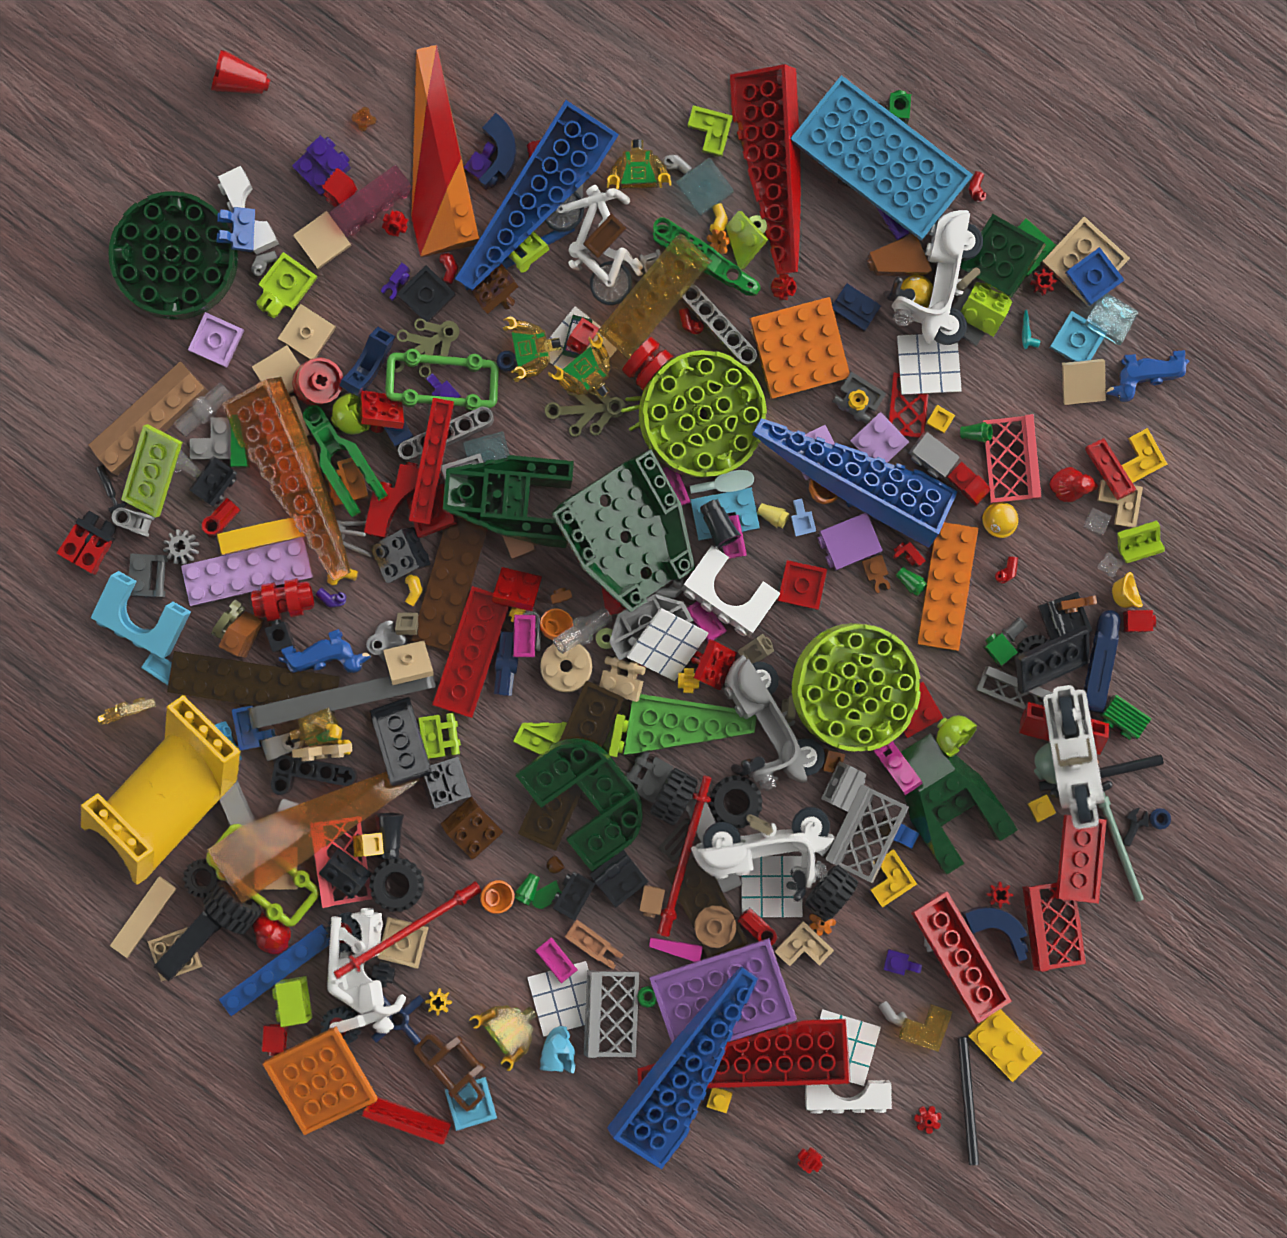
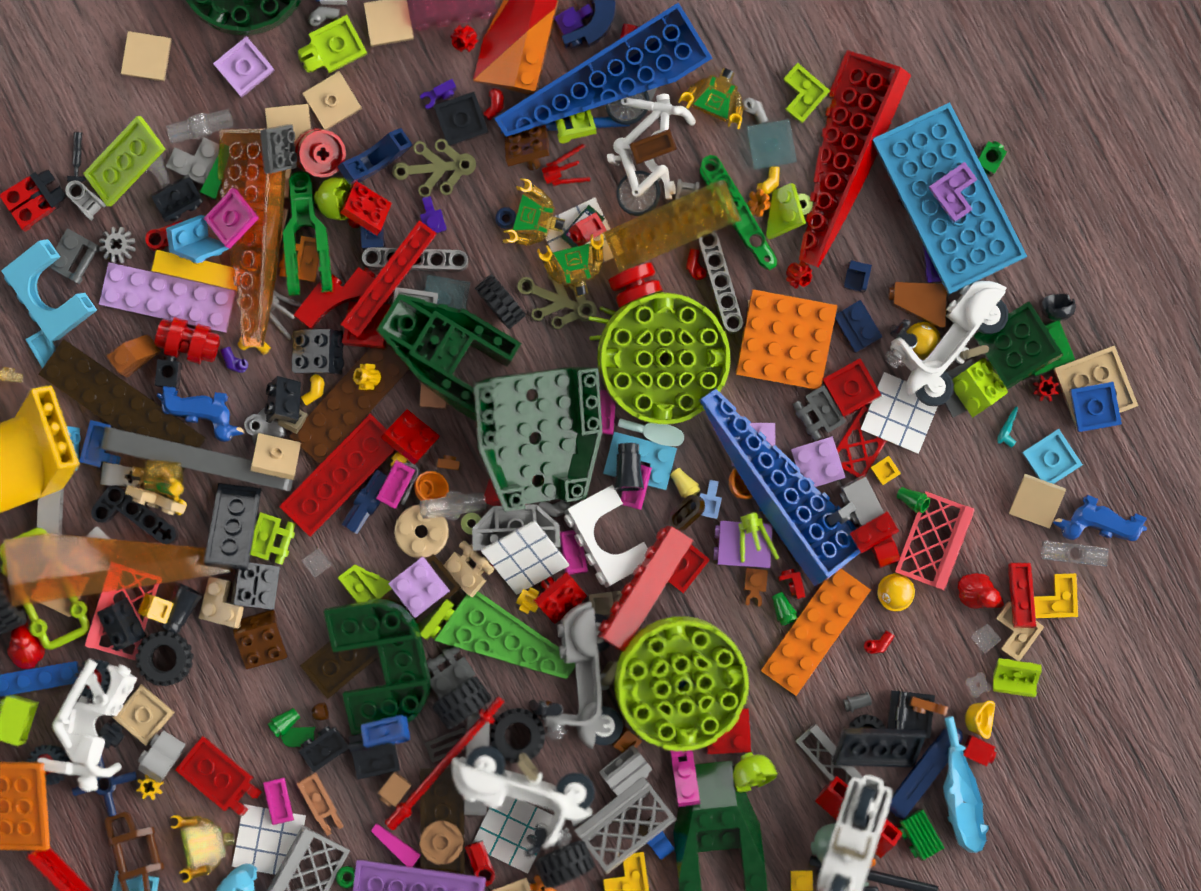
camera: 20 degrees right, 0 degrees up
medium nougat slope [89,361,209,475] -> none
olive plate [211,599,245,640] -> none
red bar [333,881,482,979] -> none
bright green bar [385,349,499,412] -> none
orange piece [480,880,514,914] -> none
yellow plate [848,390,869,410] -> none
red arm [968,171,986,202] -> none
green brick [983,633,1018,666] -> none
clear light blue plate [1084,293,1138,346] -> none
none -> tan tile [121,31,172,82]
none -> light grey brick [138,731,186,783]
none -> dark azure bracket [166,215,229,263]
none -> red tile [175,736,262,816]
none -> tan plate [199,576,244,629]
none -> dark pink plate [204,188,259,249]
none -> dark grey tile [260,124,297,174]
none -> black bracket [264,376,301,423]
none -> clear plate [301,548,332,578]
none -> yellow gear [353,364,381,390]
none -> blue plate [361,715,410,748]
none -> lavender plate [388,556,450,618]
none -> black tyre [475,274,526,329]
none -> red plant [541,144,591,187]
none -> brick [597,526,693,651]
none -> dark brown plate [669,495,705,531]
none -> lime plant [738,513,779,563]
none -> red plate [823,358,882,417]
none -> dark grey plate [826,502,856,526]
none -> dark blue panel [844,260,872,292]
none -> red plate [850,511,899,553]
none -> medium lavender plate [929,162,977,223]
none -> medium azure piece [943,716,989,853]
none -> clear piece [1041,540,1109,567]
none -> black hair [1042,294,1076,321]

